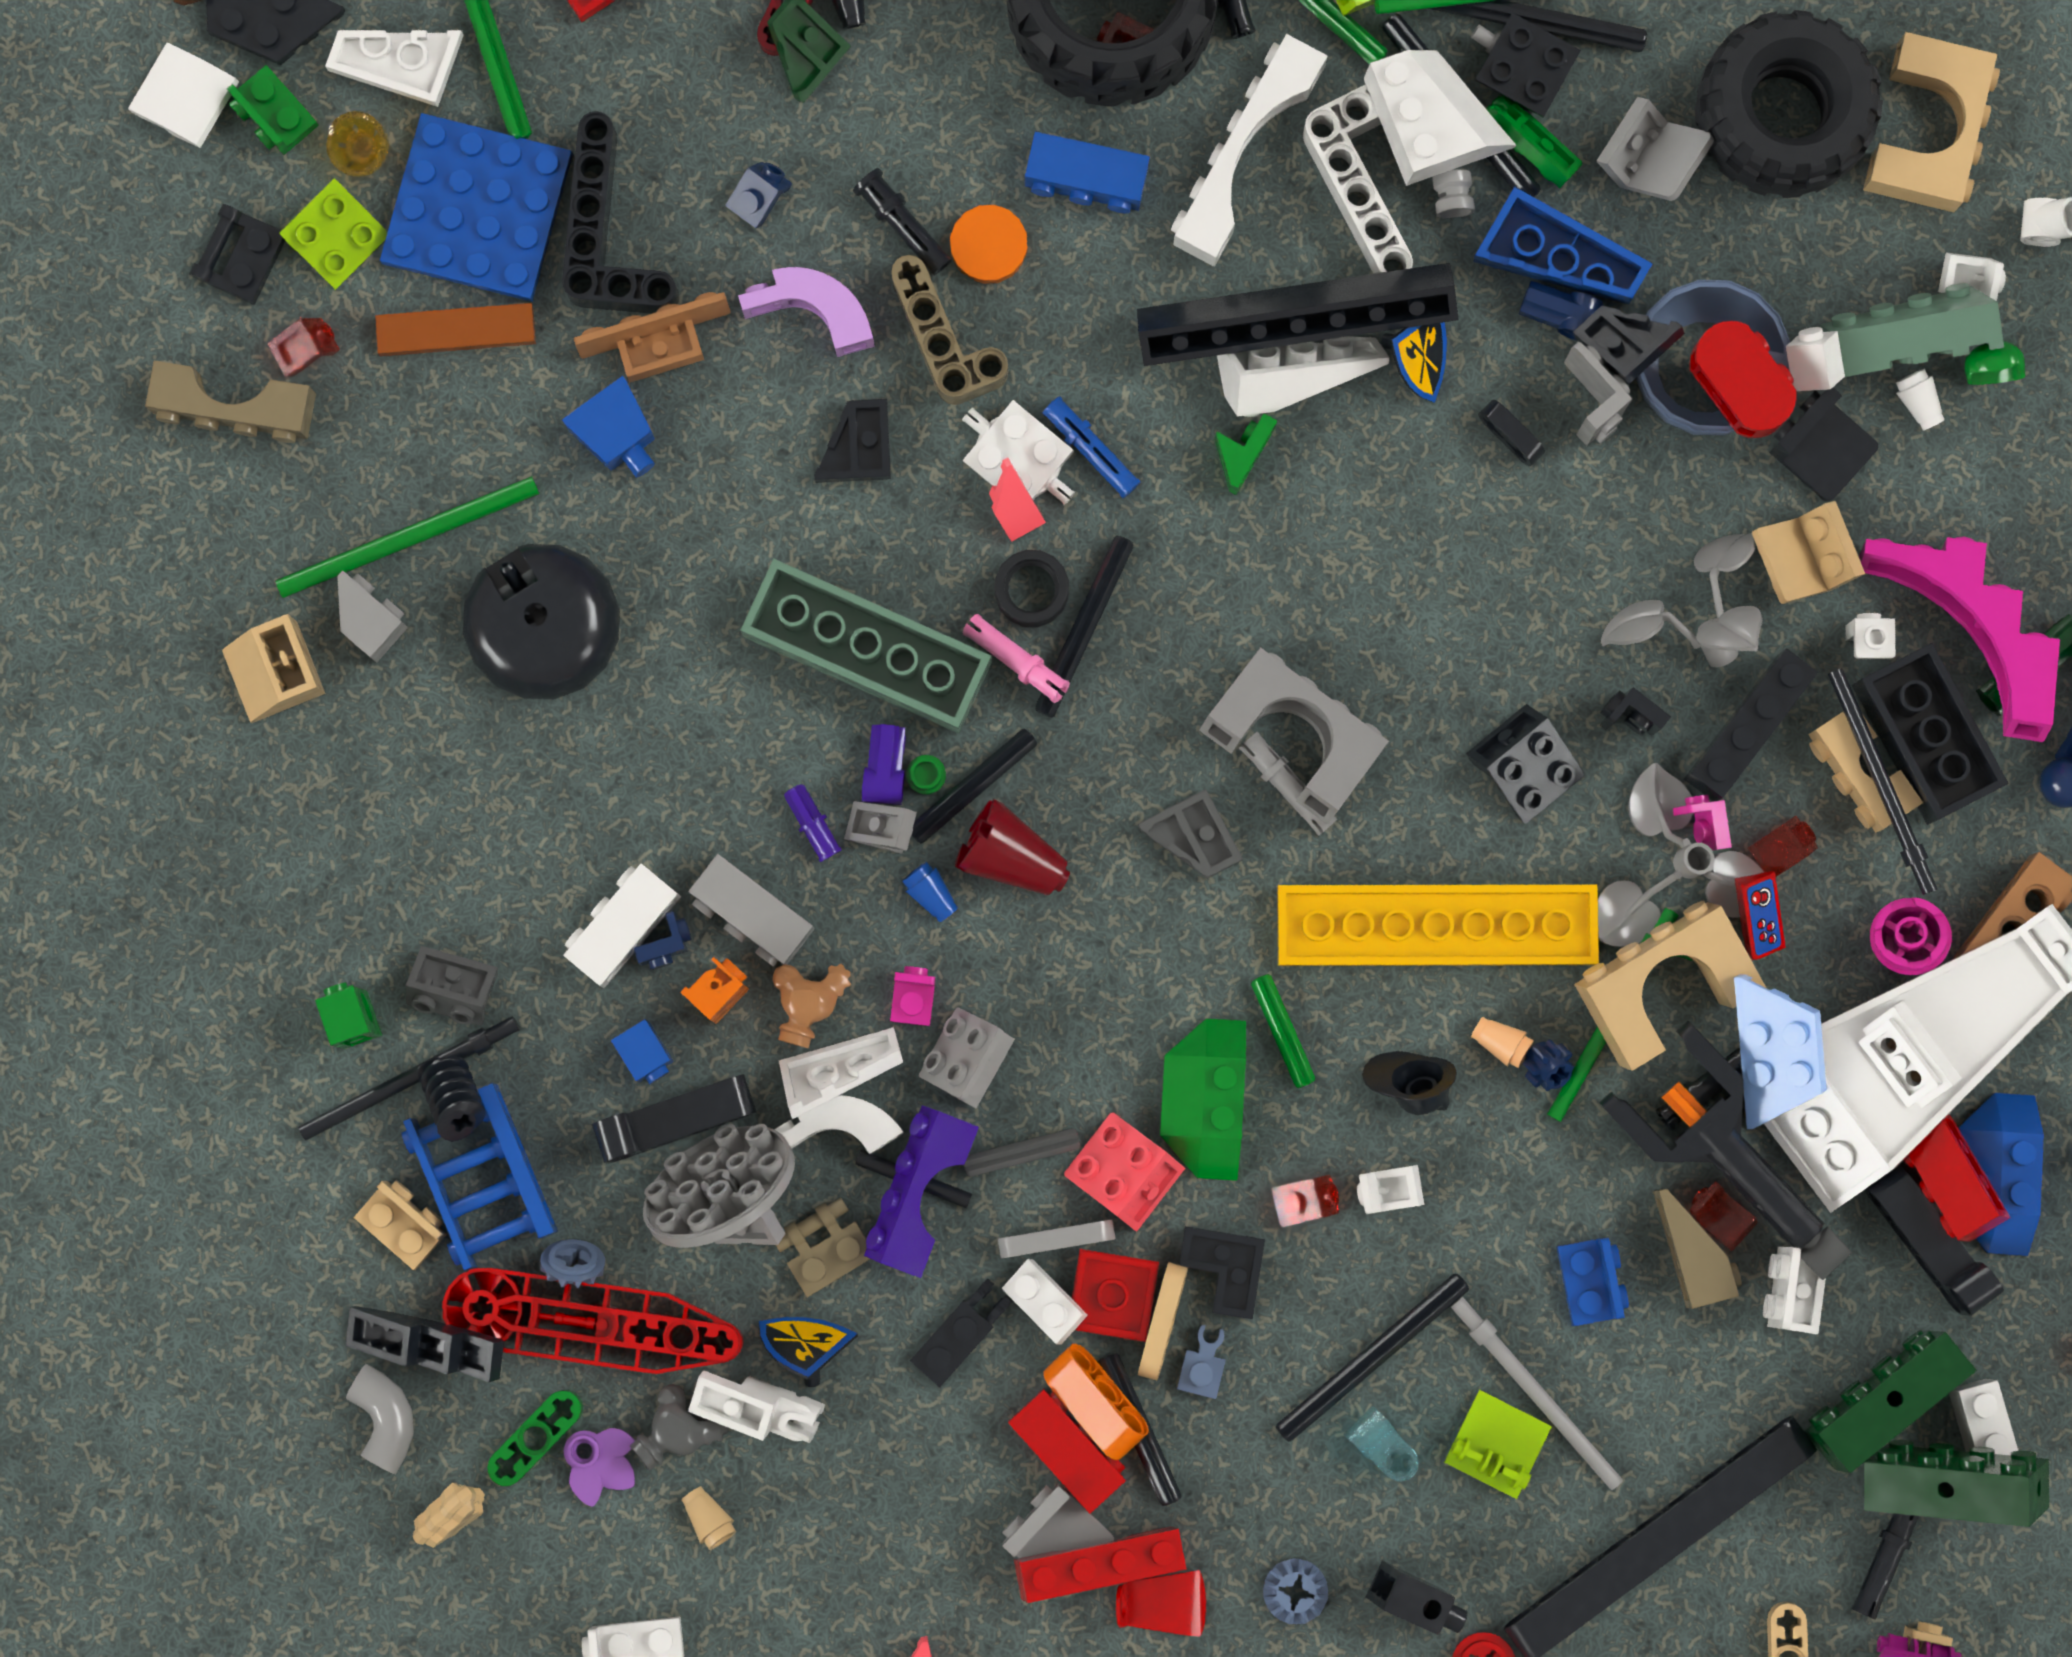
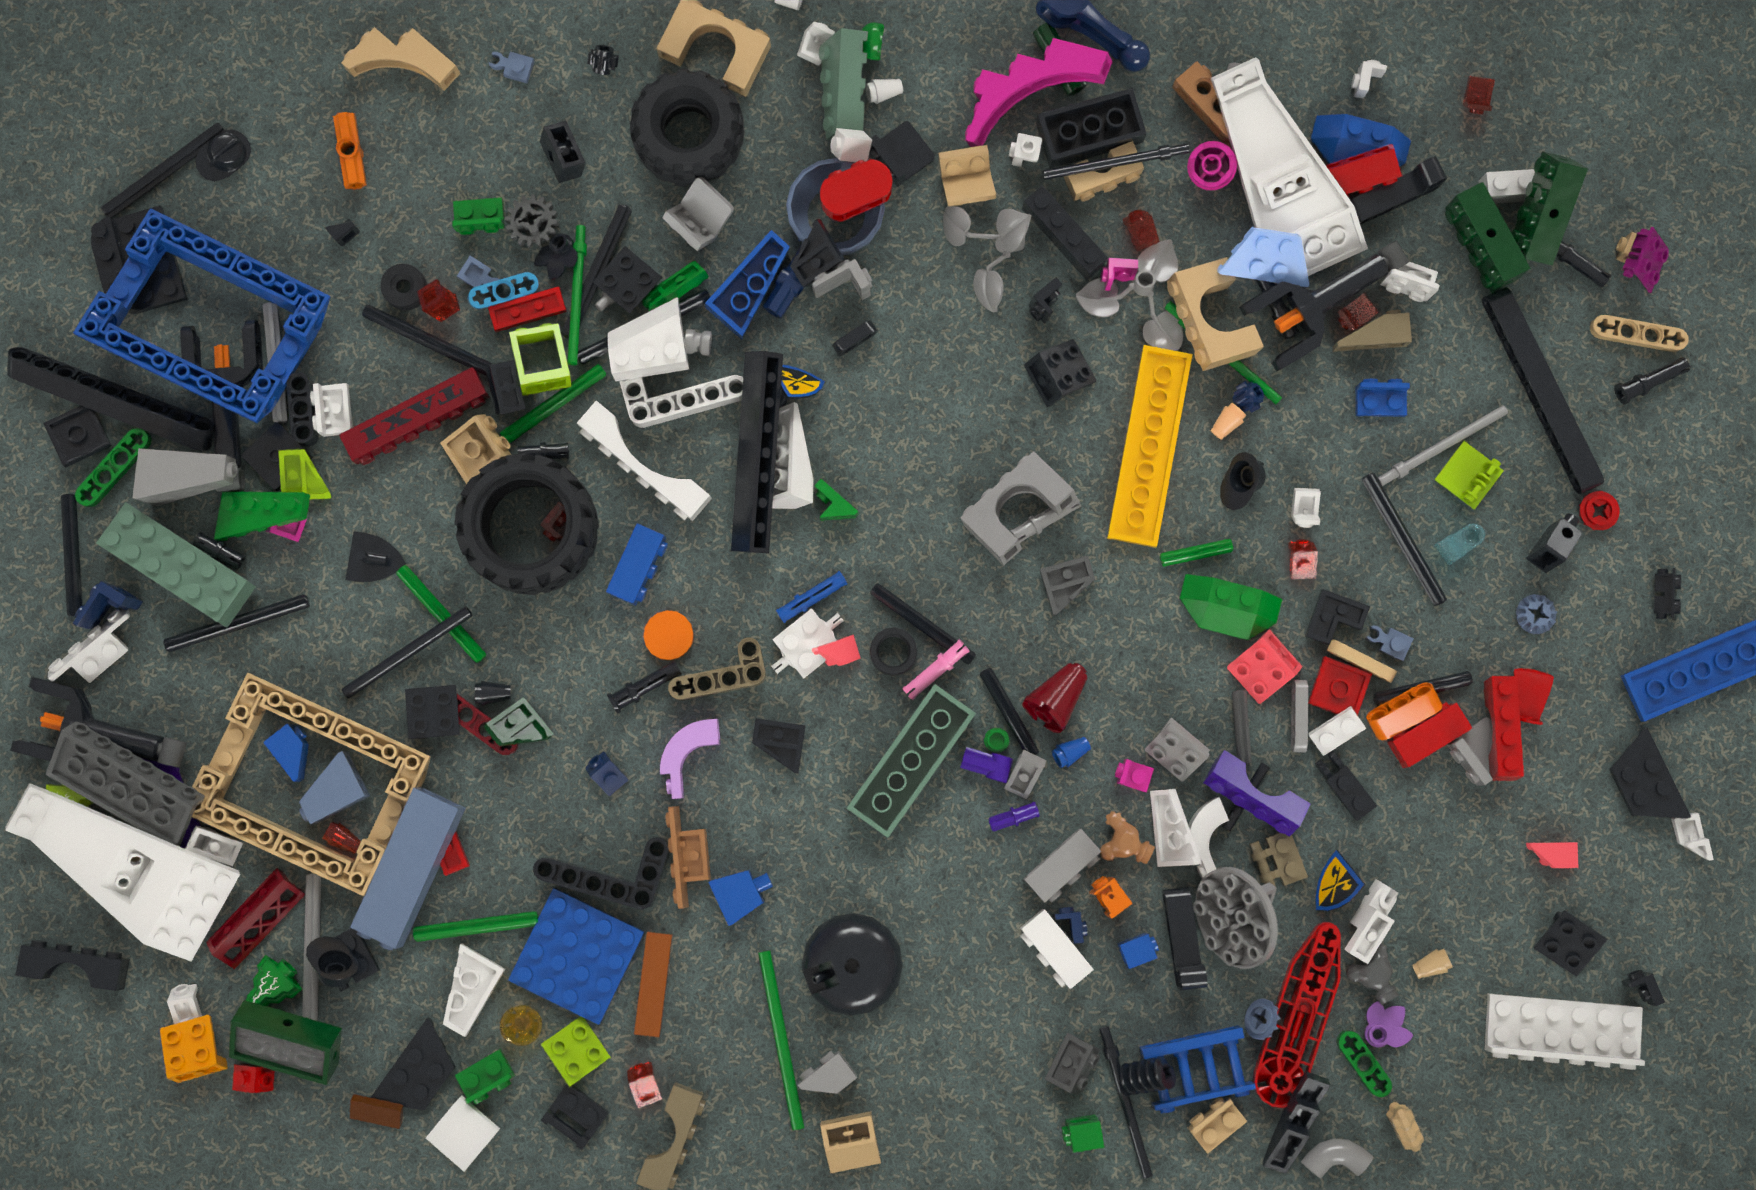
camera: 80 degrees left, 0 degrees up
slope [1735,871,1786,961] -> none

